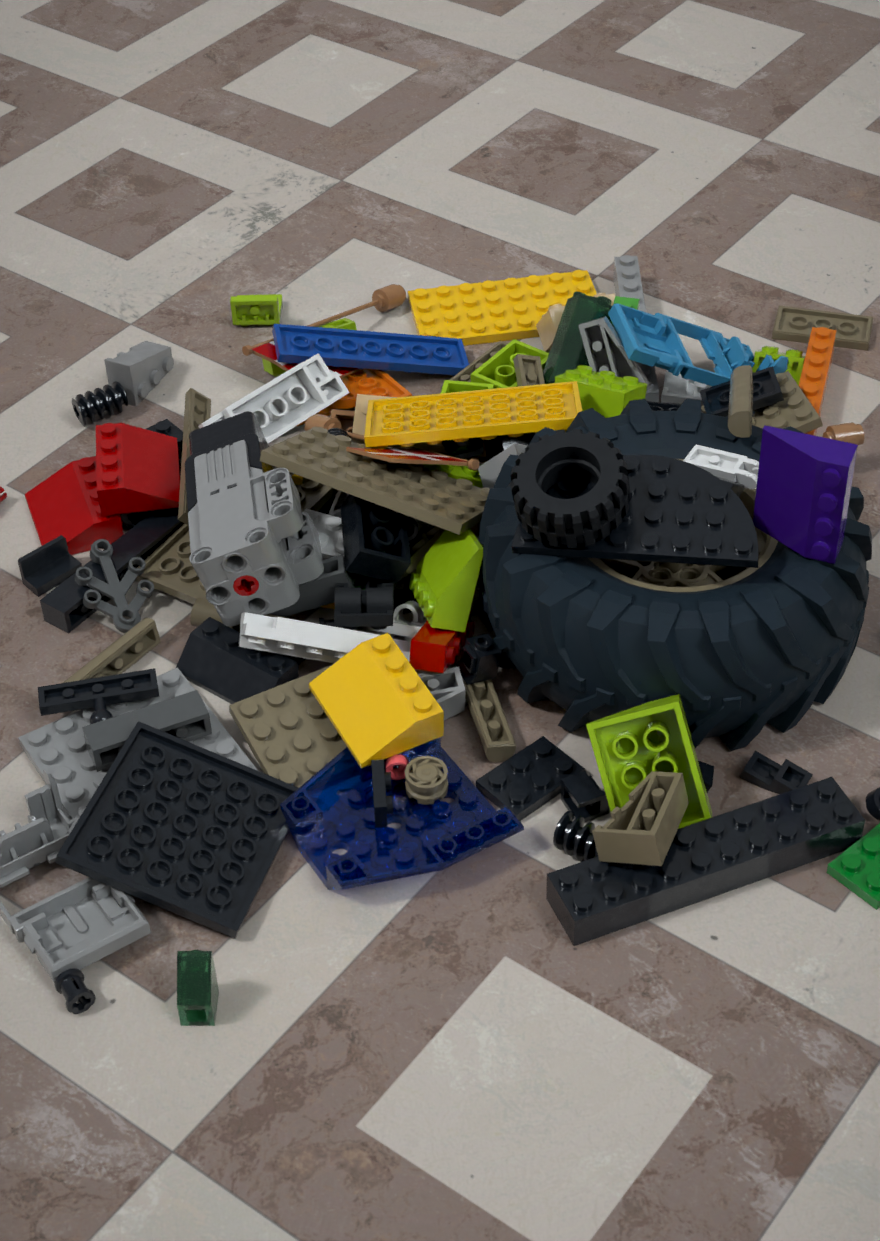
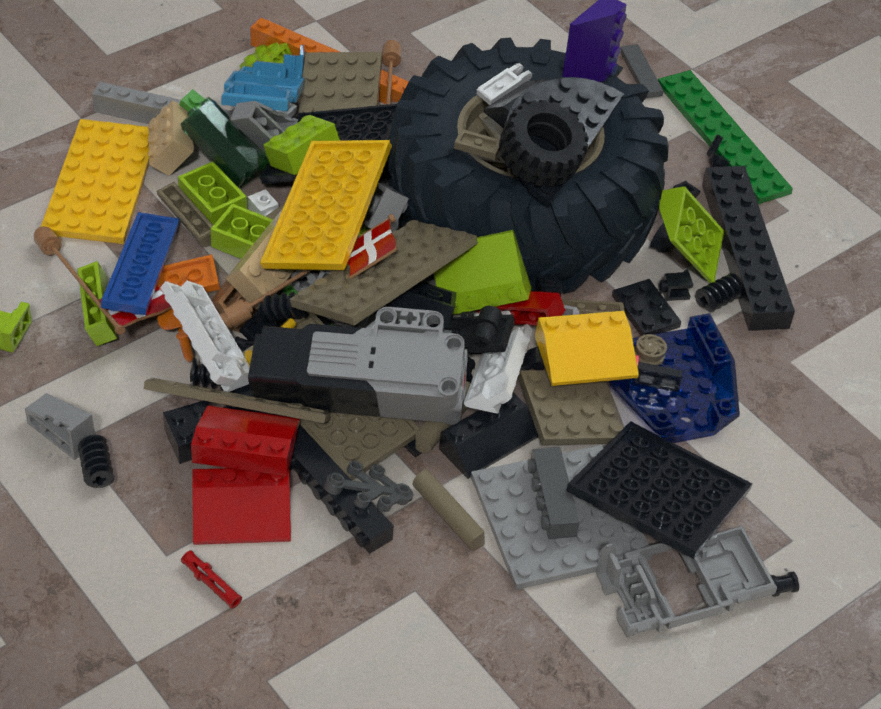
camera: 80 degrees left, 5 degrees up
black panel [18,535,82,597] -> none
black plate [38,668,160,724] -> none
clear green slope [177,950,219,1026] -> none
dark tan plate [513,354,545,386] -> none
dark tan wedge [592,771,689,866] -> none
black plate [700,366,784,417] -> none
dark tan brick [728,365,753,438] -> none
dark tan tile [772,306,873,351] -> none

